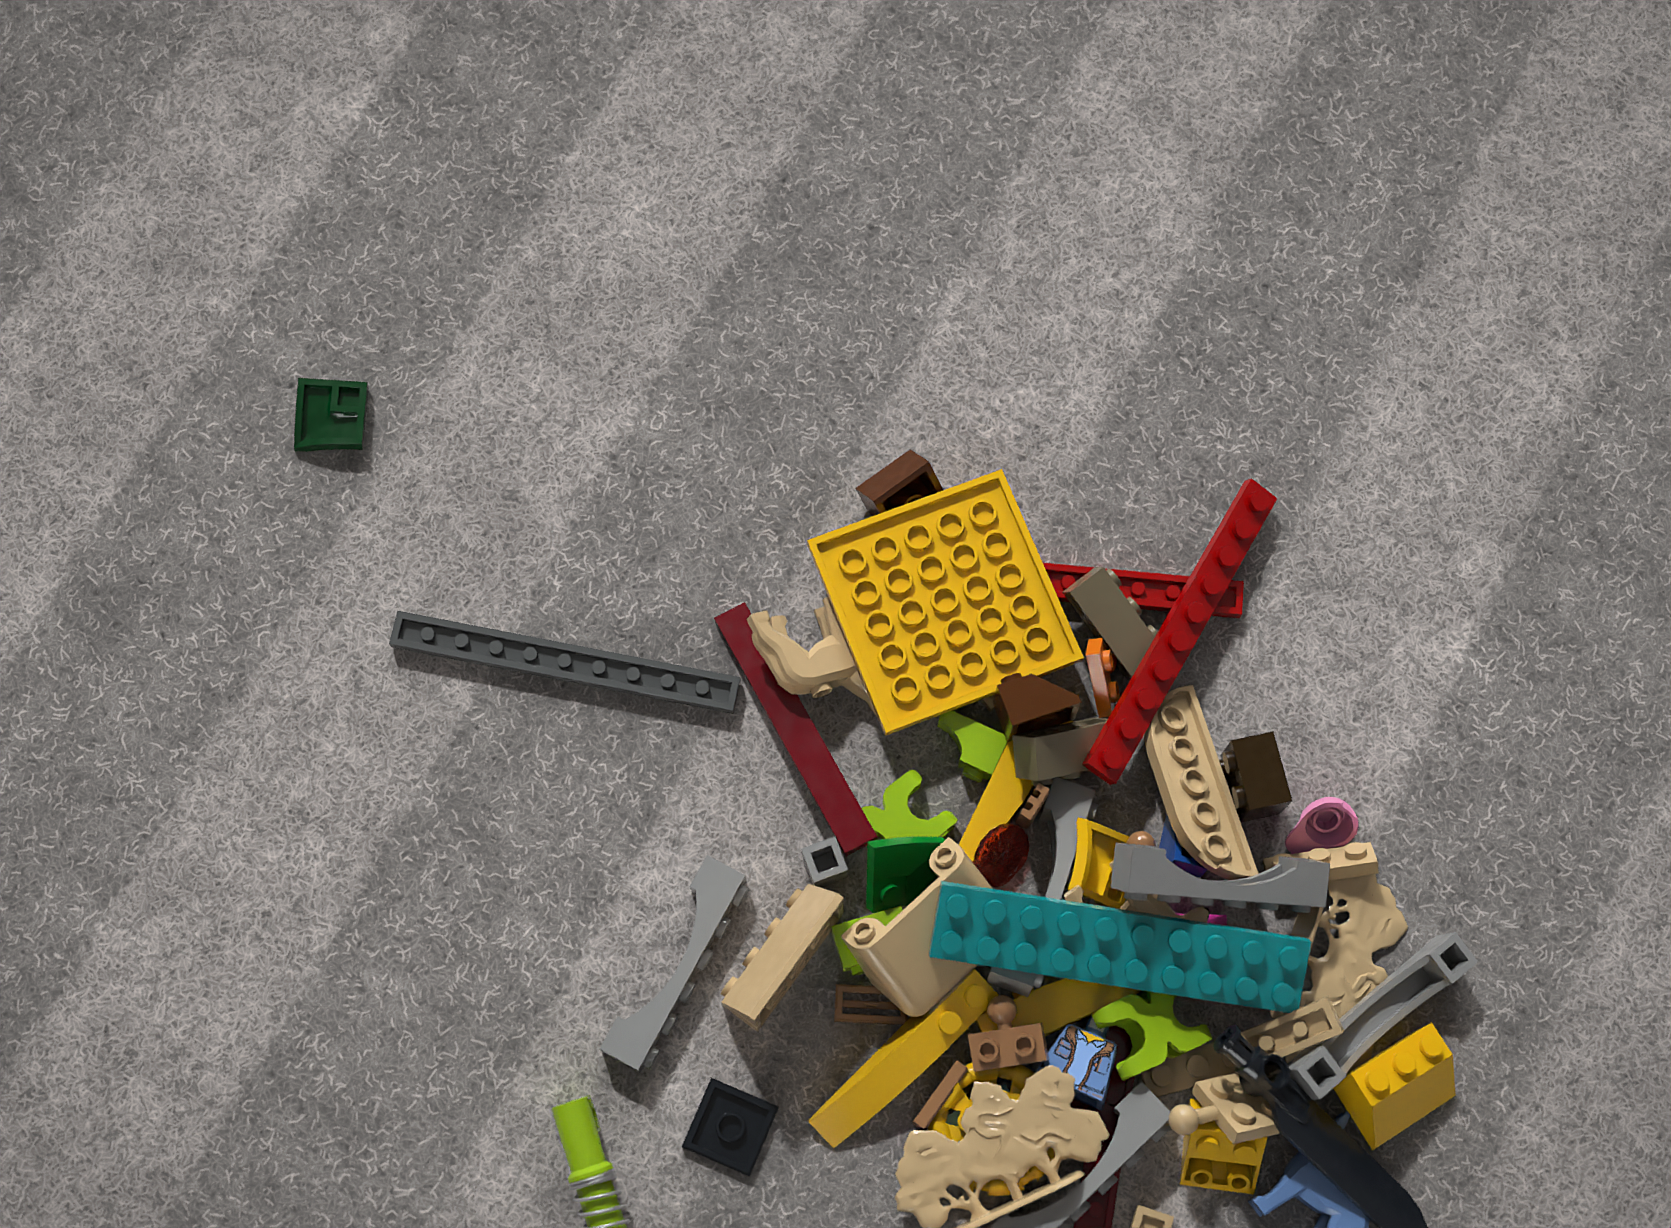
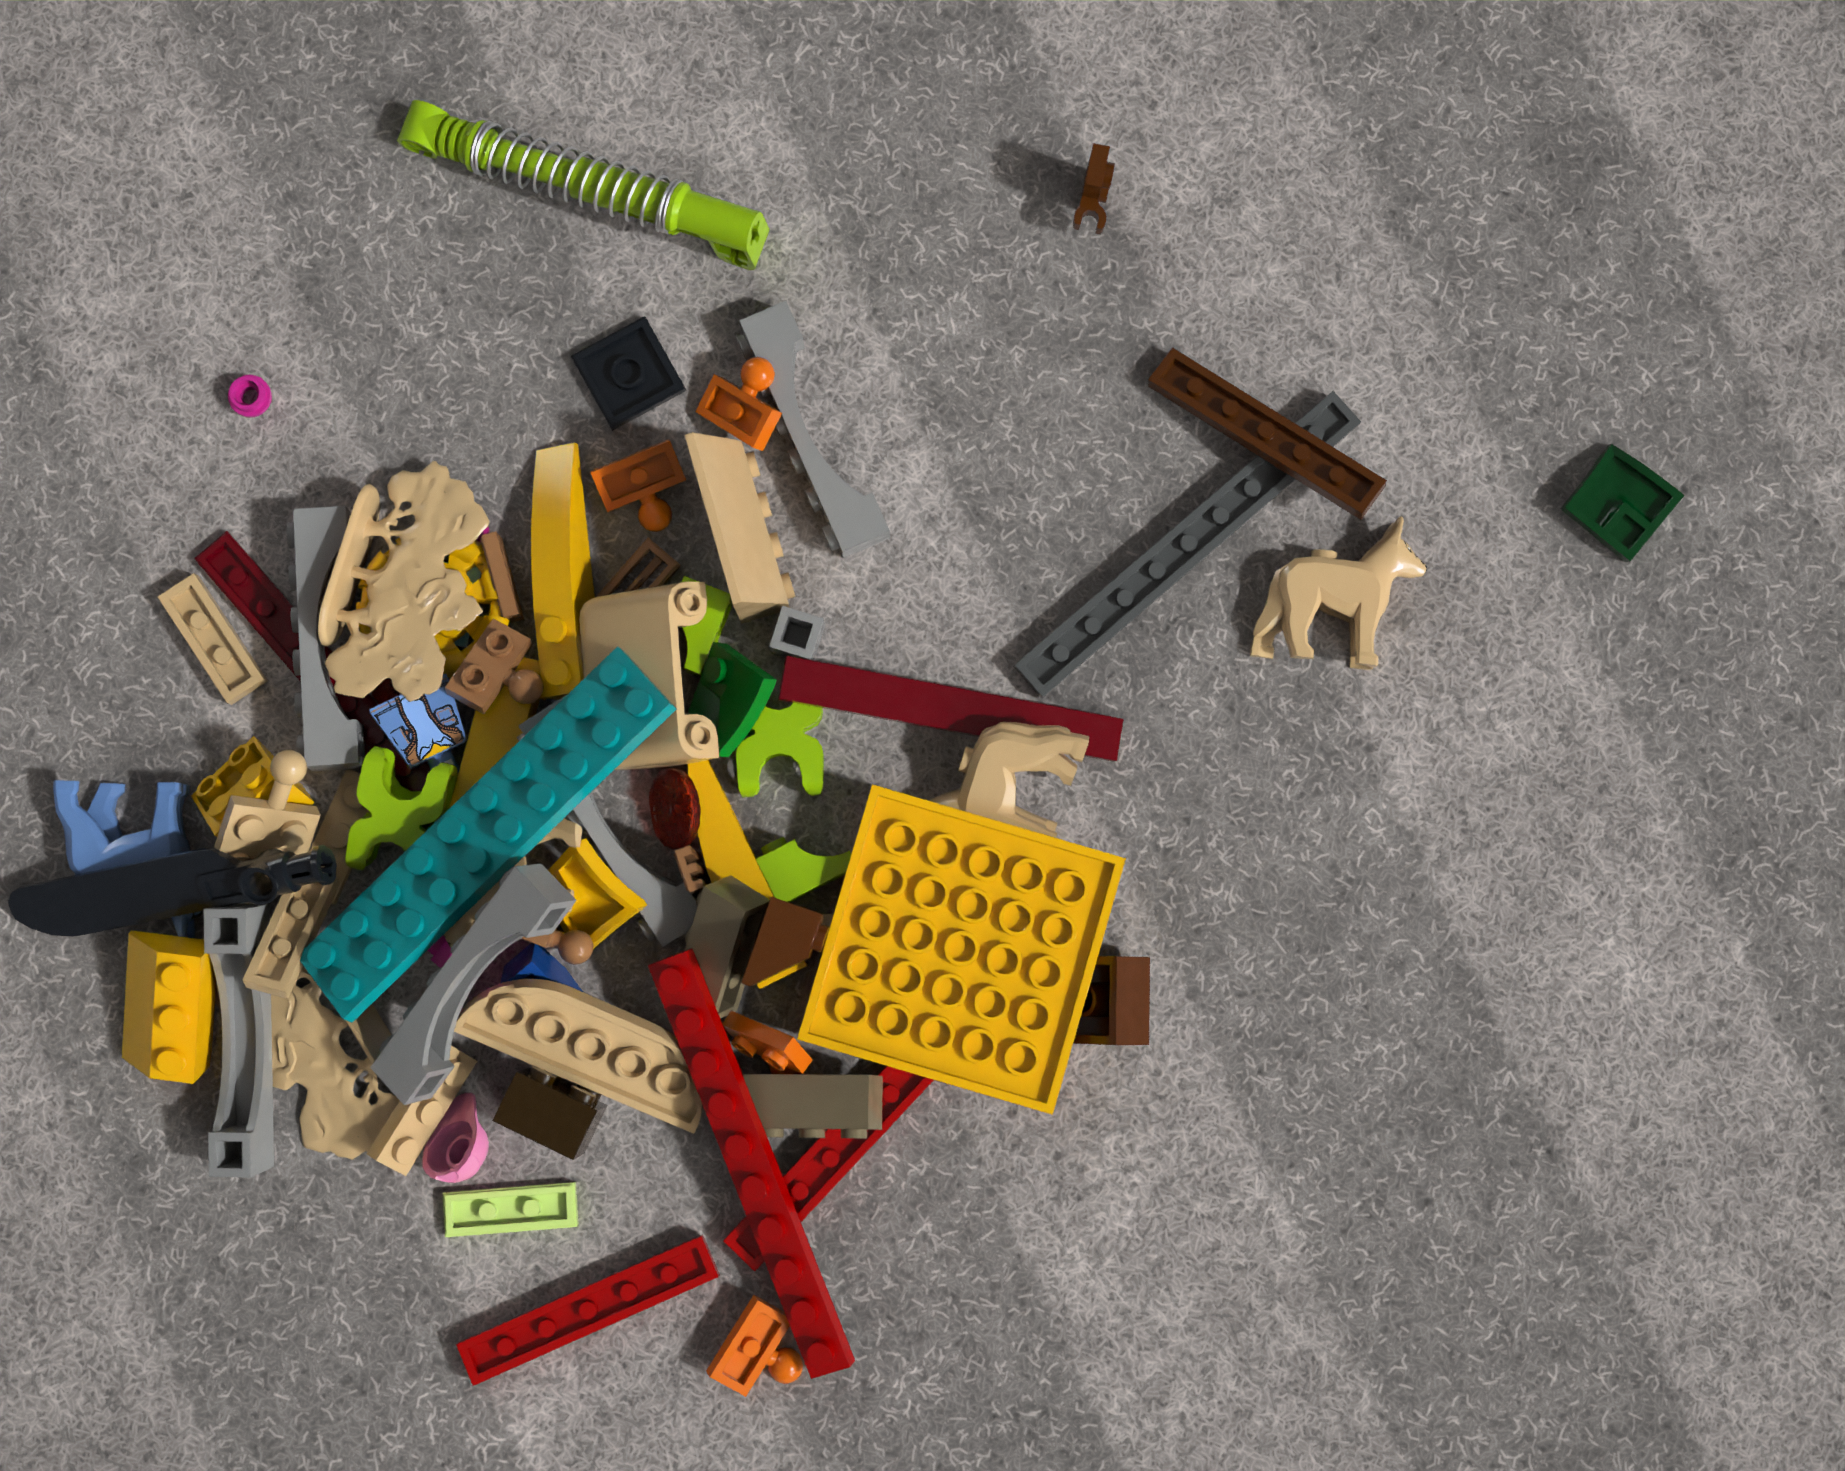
camera: 120 degrees right, 10 degrees up
none -> yellowish green tile [442,1182,578,1237]
none -> red plate [456,1234,720,1386]
none -> orange plate [590,439,686,532]
none -> orange plate [695,357,782,451]
none -> orange plate [706,1295,803,1397]
none -> reddish brown plate [1073,143,1115,234]
none -> reddish brown plate [1148,348,1387,520]
none -> tan animal [1250,516,1427,670]

